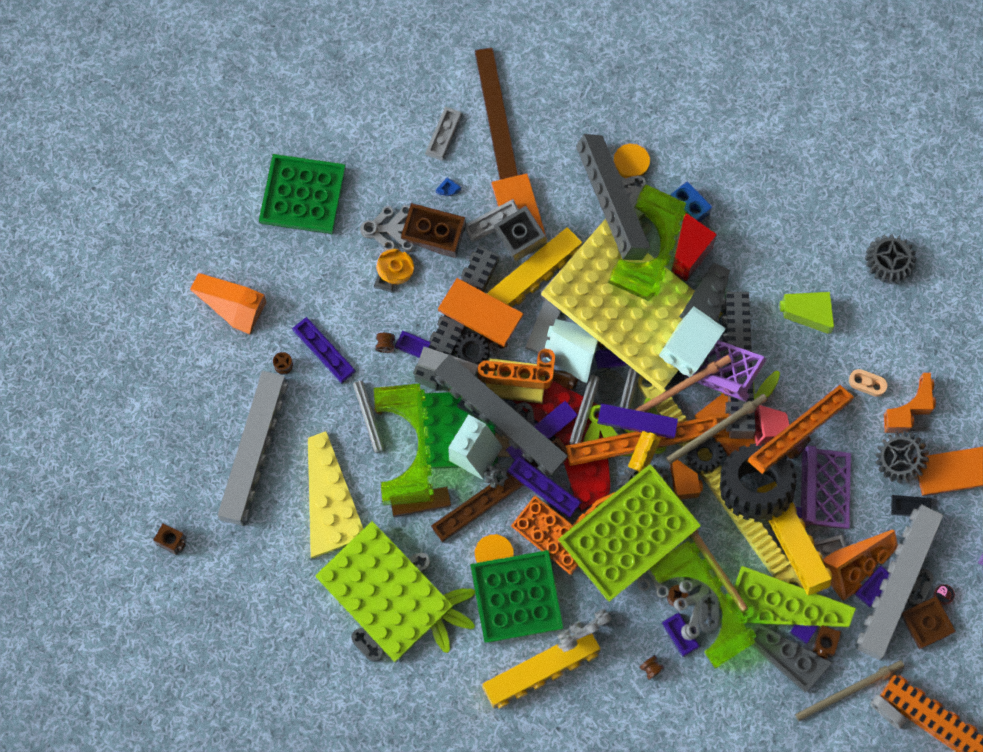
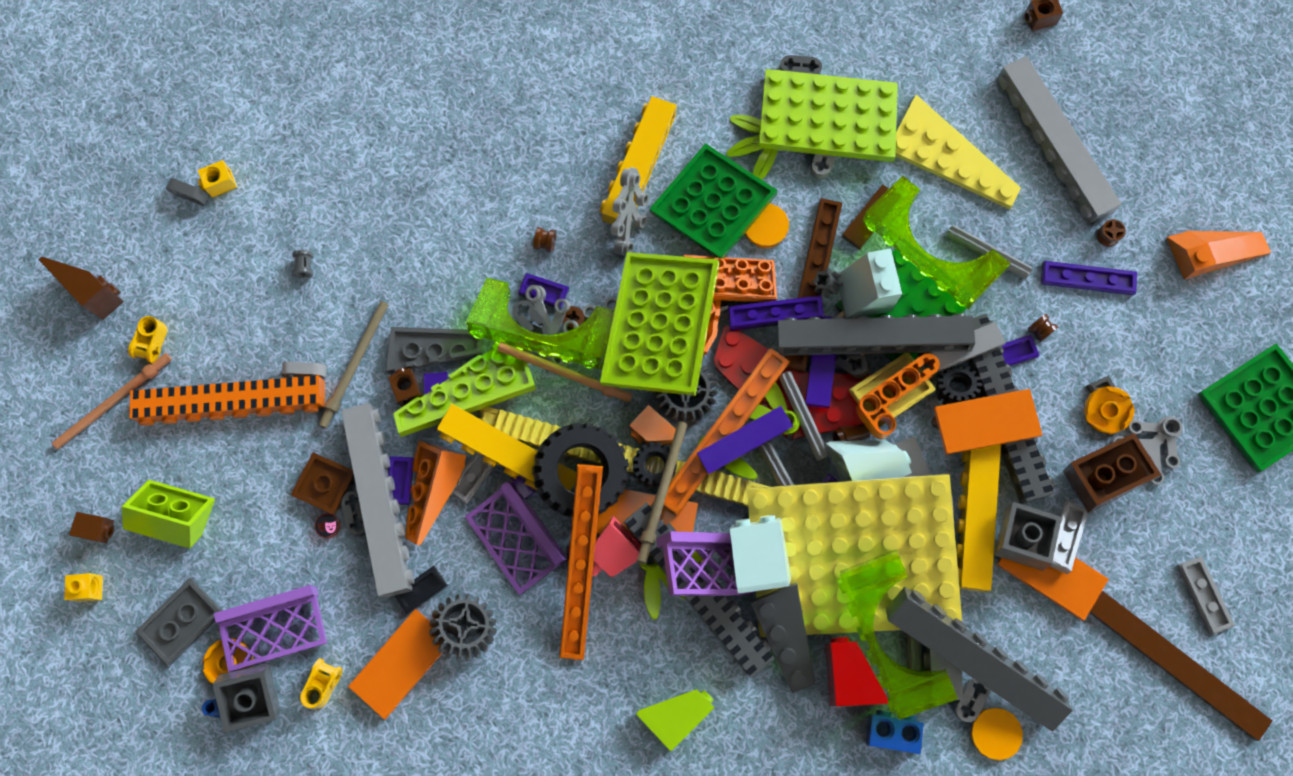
camera: 145 degrees right, 5 degrees up
blue tile [436,177,462,196] -> none
yellow hinge [628,431,661,472] -> none
nougat bar [635,355,732,412] -> none
light nougat plate [849,369,887,397] -> none
orange arch [884,373,936,433] -> none

